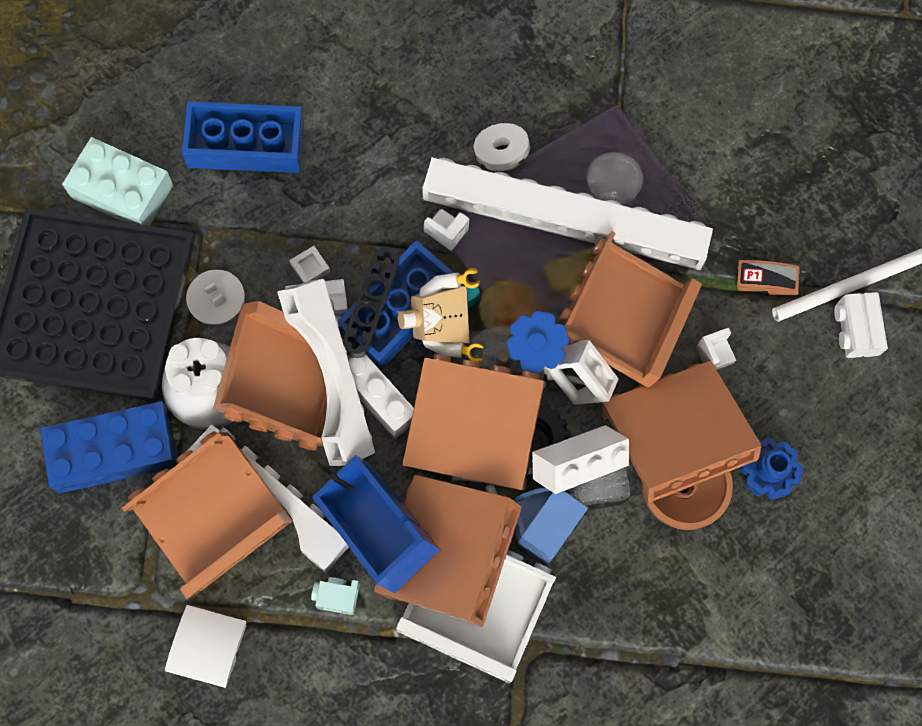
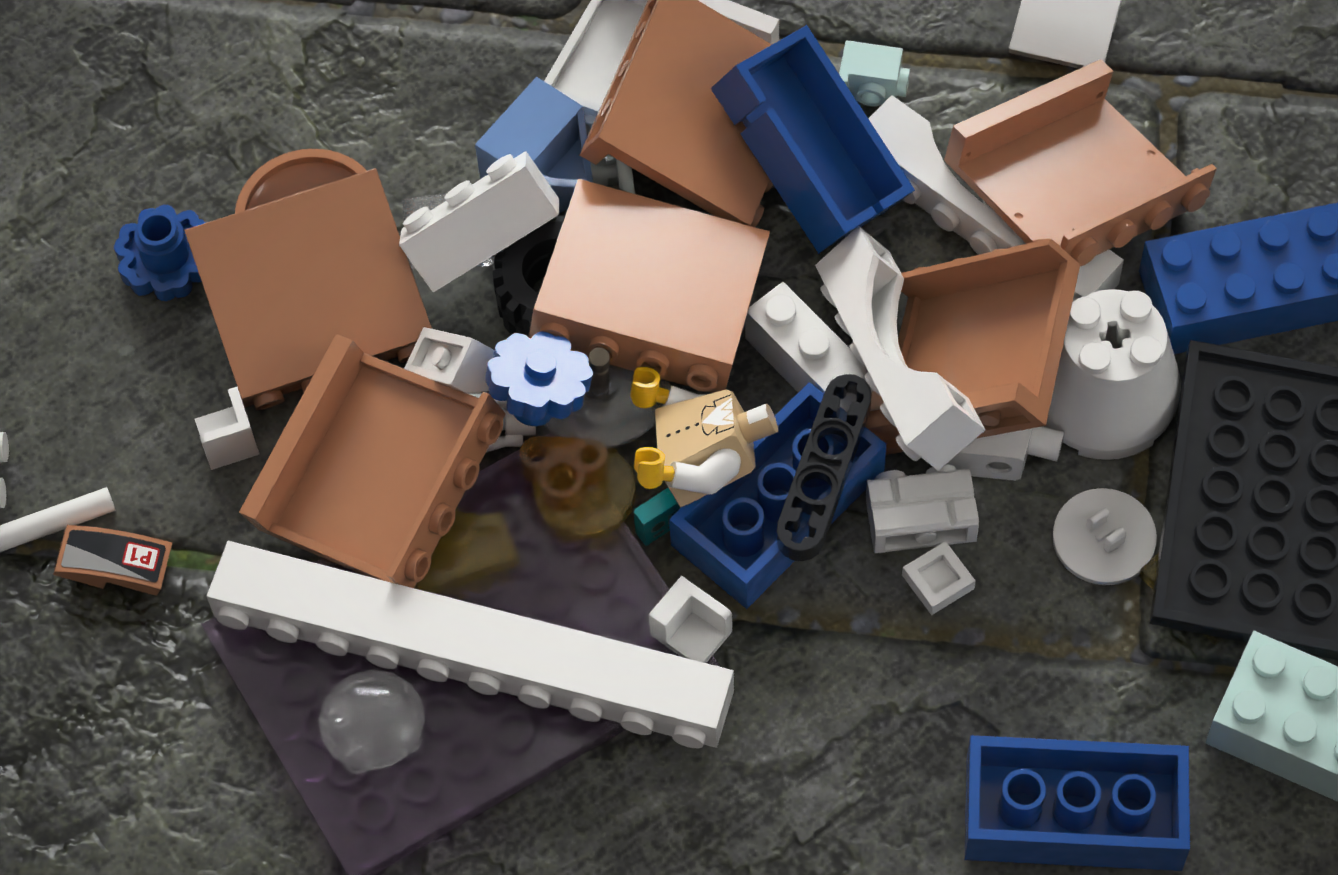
camera: 170 degrees left, 10 degrees down
white tile [473,123,530,171] -> none

